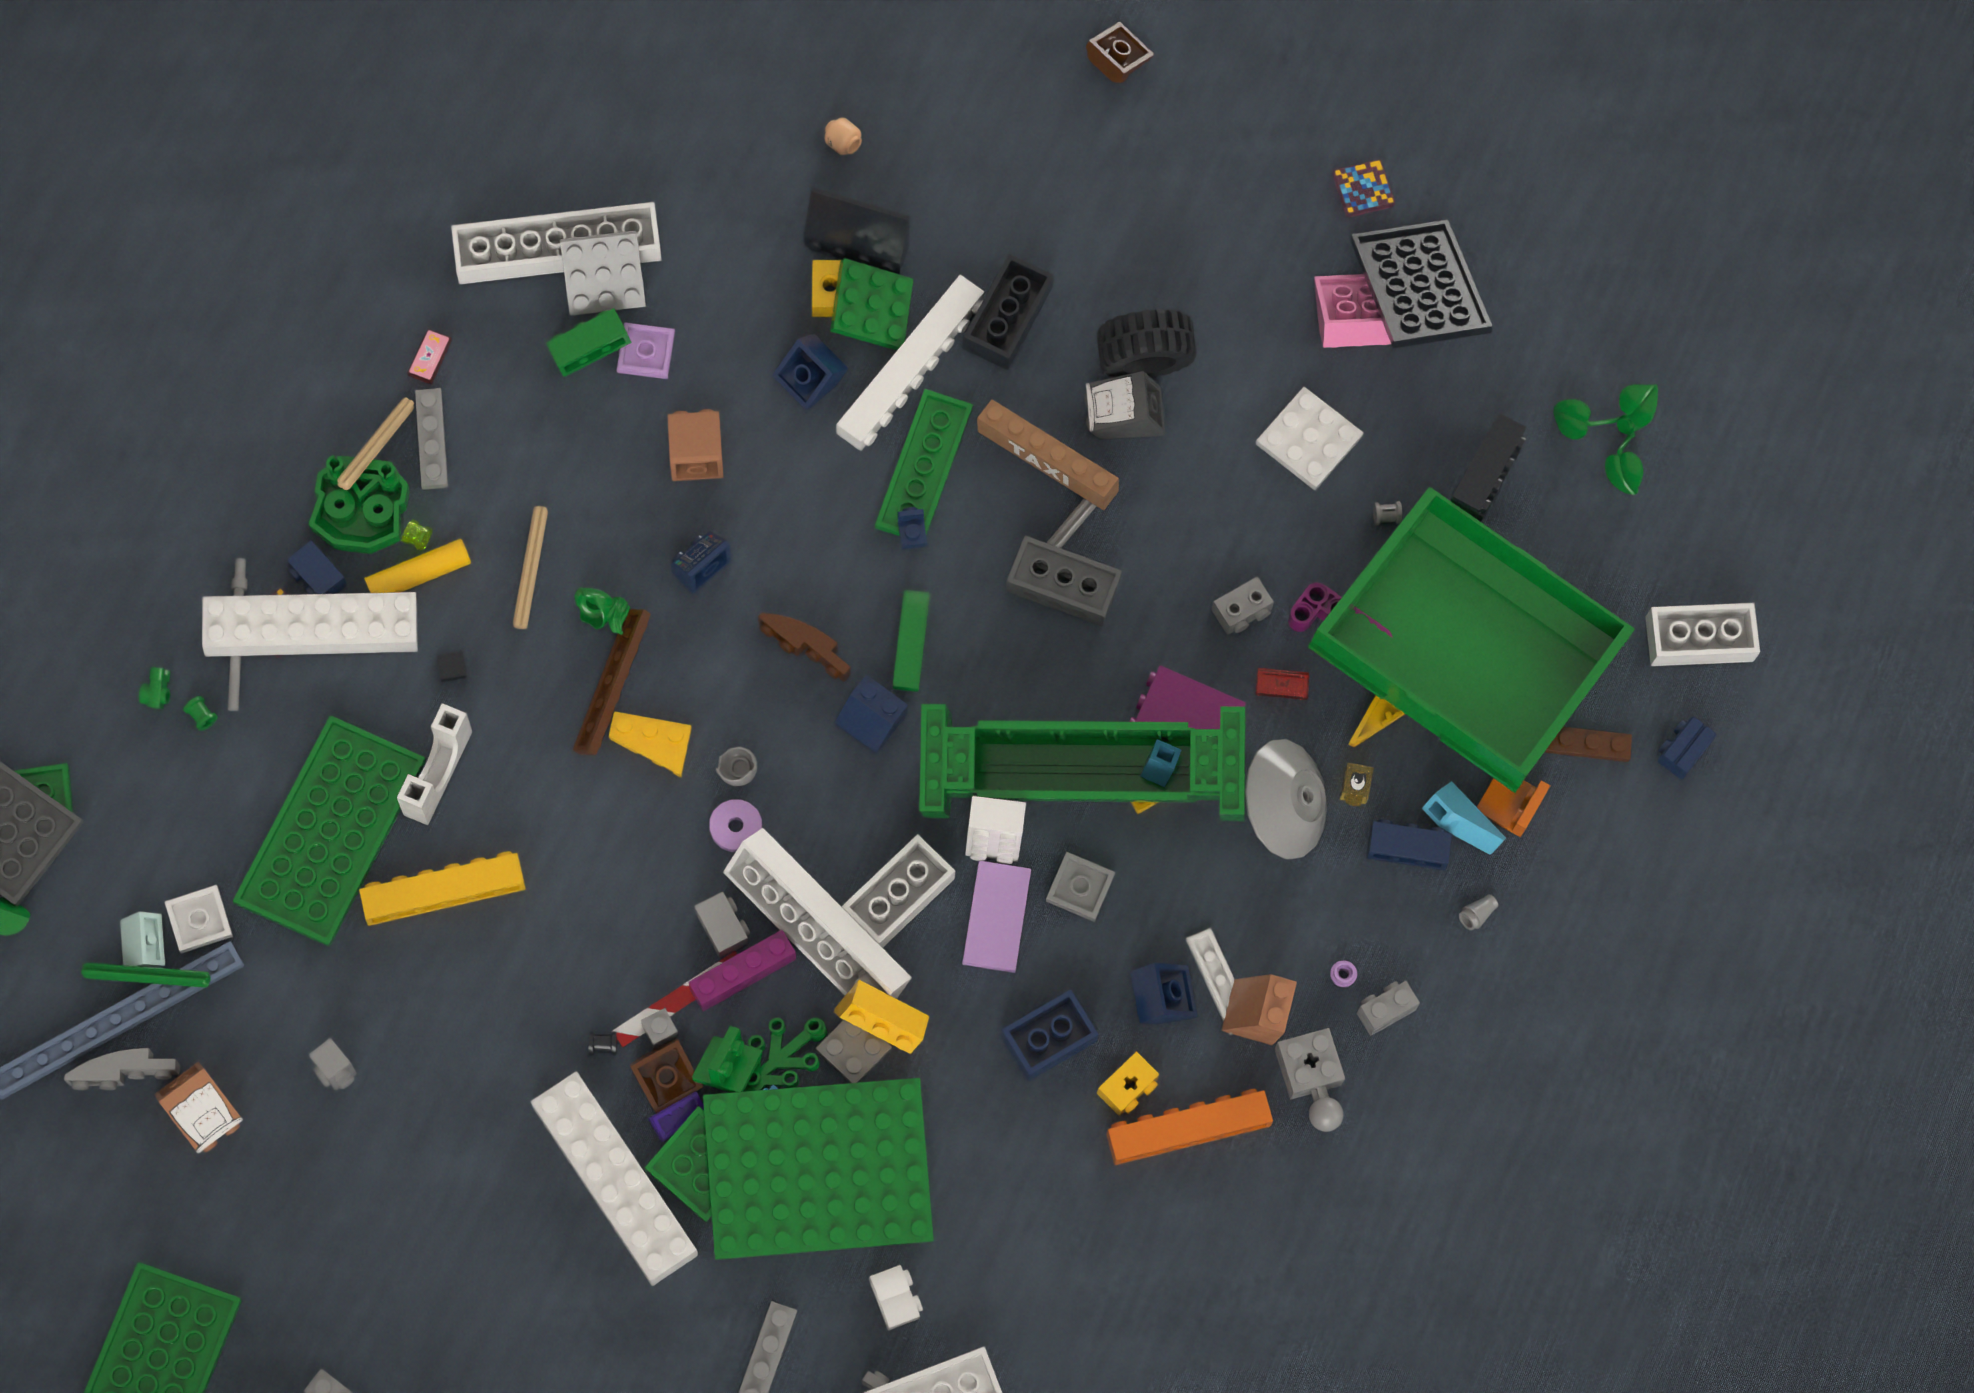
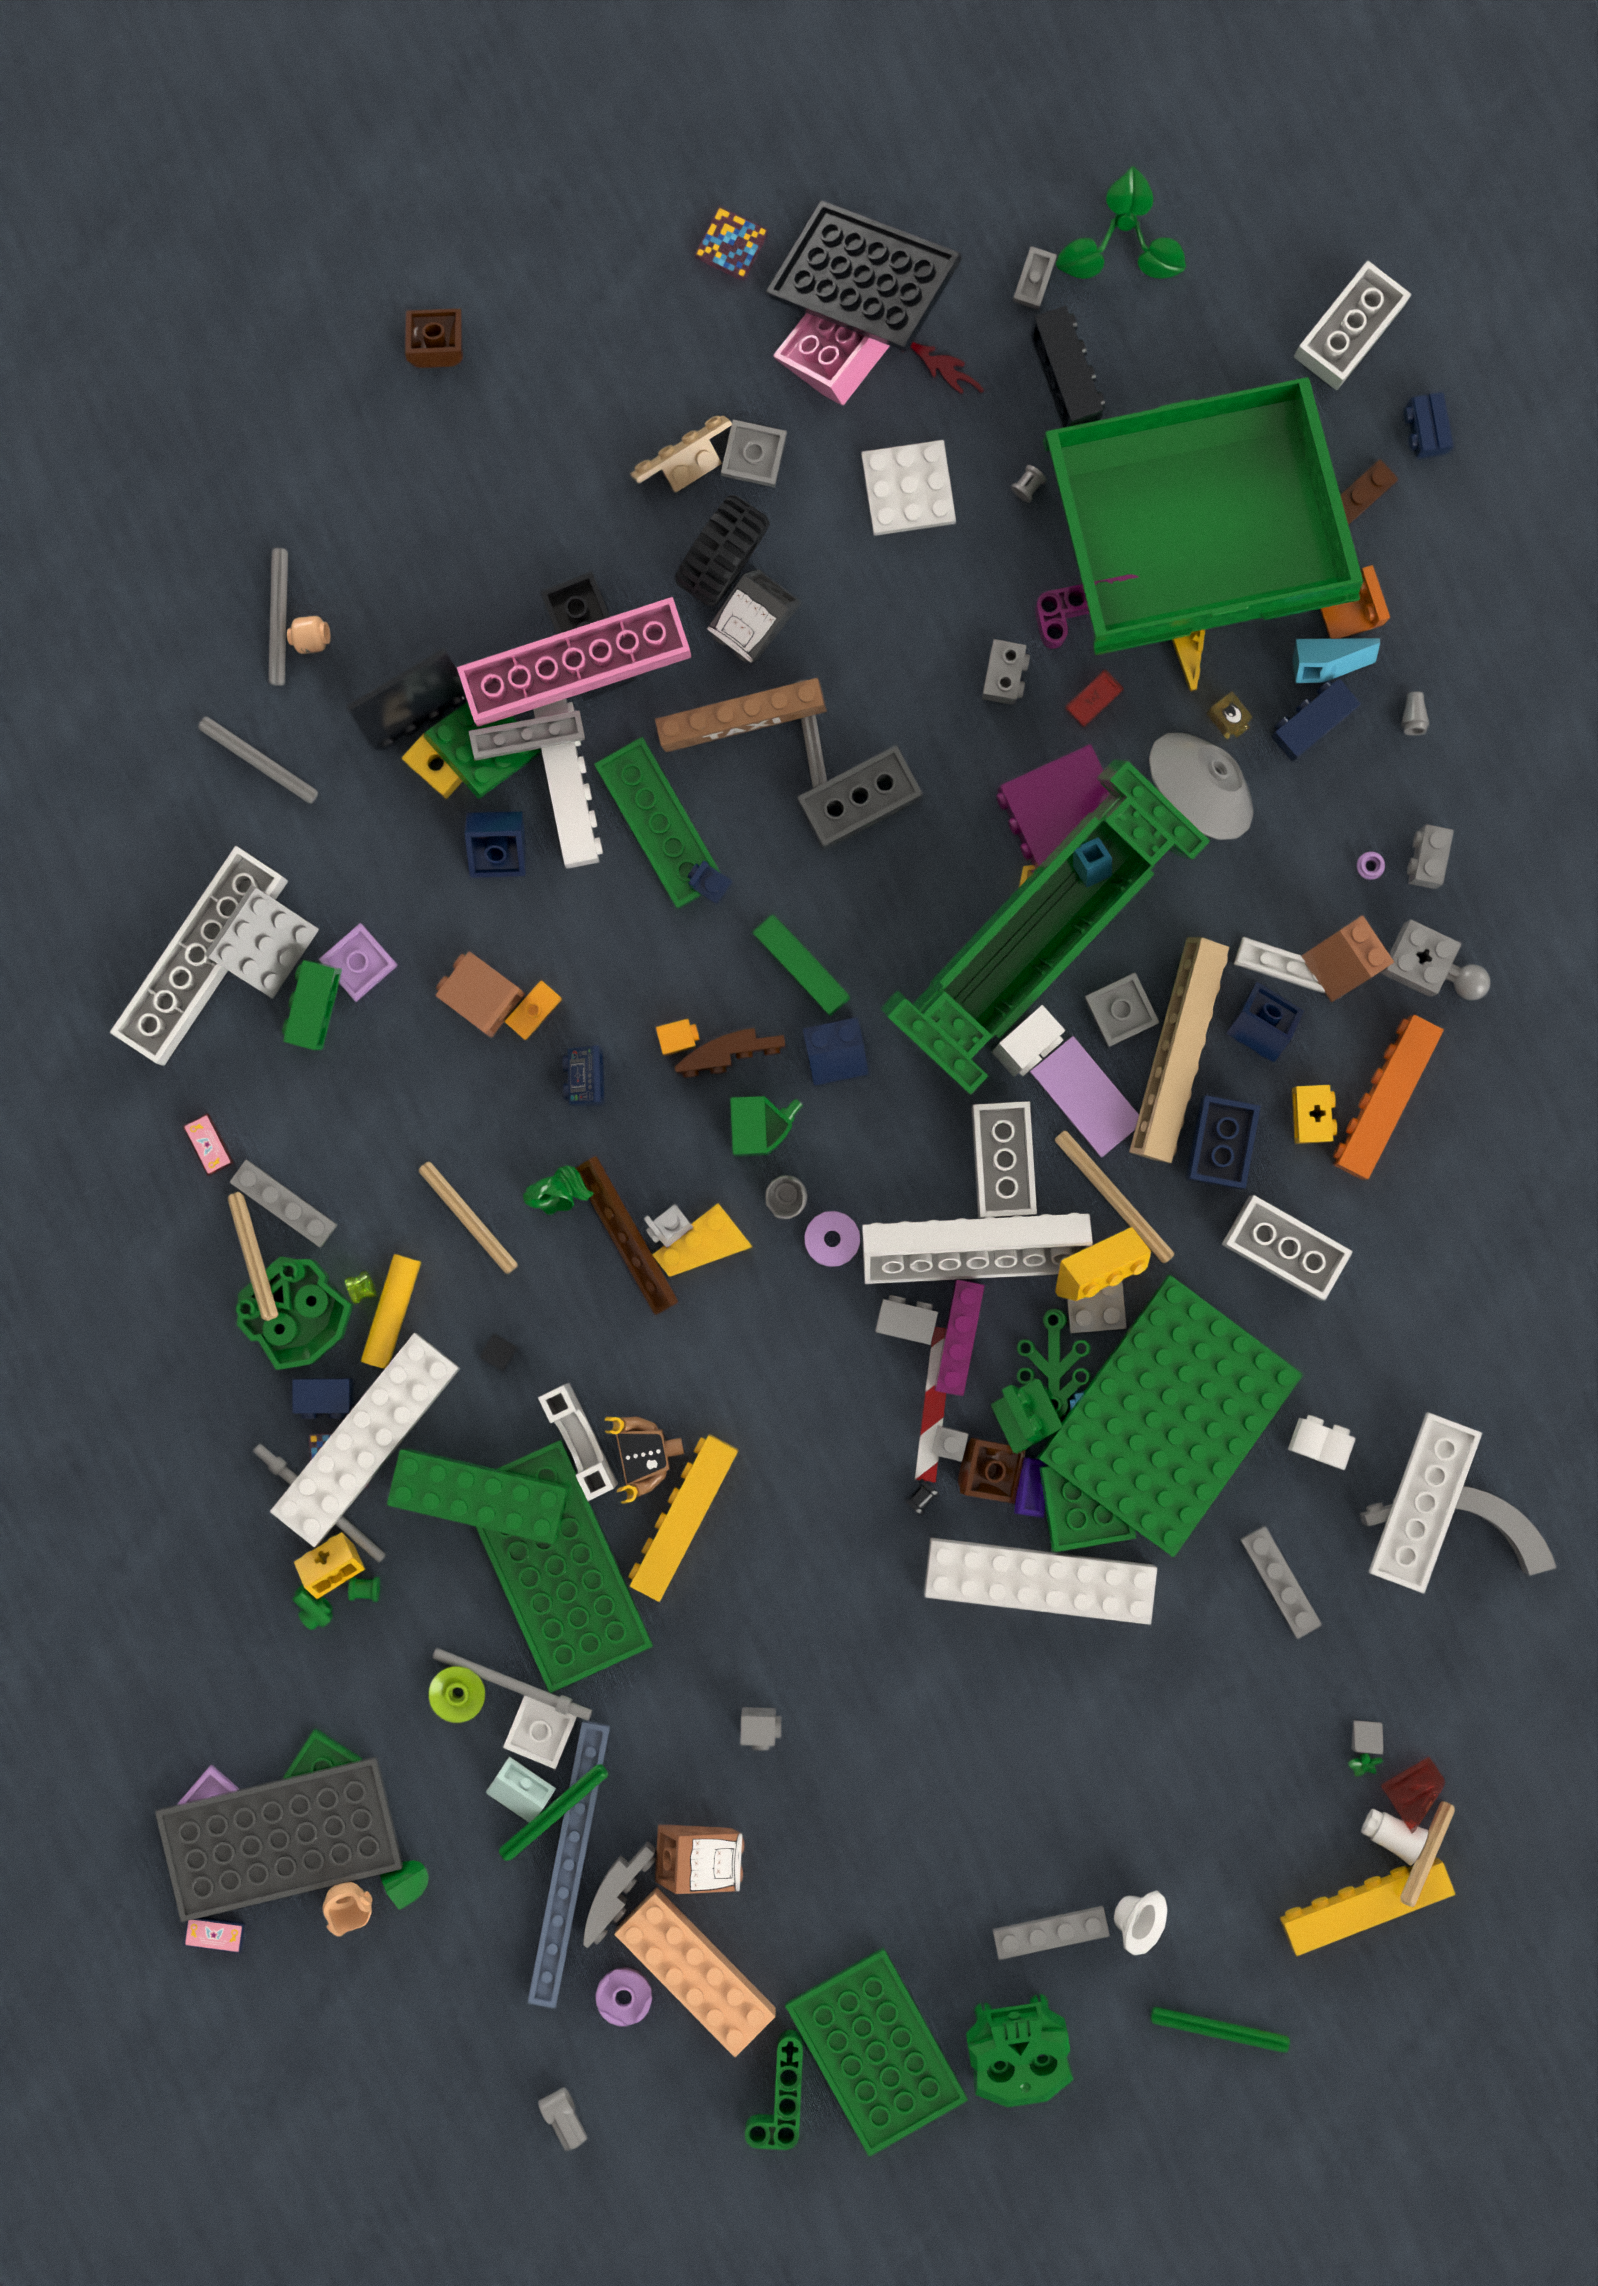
camera: 40 degrees left, 15 degrees up
none -> light grey axle [198,717,318,804]
none -> light grey axle [269,548,288,686]
none -> yellow brick [294,1532,365,1599]
none -> green brick [387,1448,569,1545]
none -> lime dish [429,1666,485,1723]
none -> light grey bar [433,1648,592,1721]
none -> bright pink brick [457,597,691,727]
none -> light grey plate [469,710,585,761]
none -> light orange plate [504,980,563,1040]
none -> lavender tile [595,1967,652,2027]
none -> torso [604,1416,684,1504]
none -> light nougat brick [614,1887,776,2057]
none -> tan bracket [630,416,732,493]
none -> light grey bracket [644,1204,693,1248]
none -> light orange brick [656,1019,700,1056]
none -> light grey plate [721,420,787,487]
none -> green piece [731,1096,803,1157]
none -> green beam [745,2029,803,2150]
none -> dark red piece [900,342,984,394]
none -> light grey plate [1013,246,1057,310]
none -> tan axle [1055,1131,1174,1263]
none -> tan brick [1129,937,1229,1163]
none -> white brick [1221,1195,1353,1301]

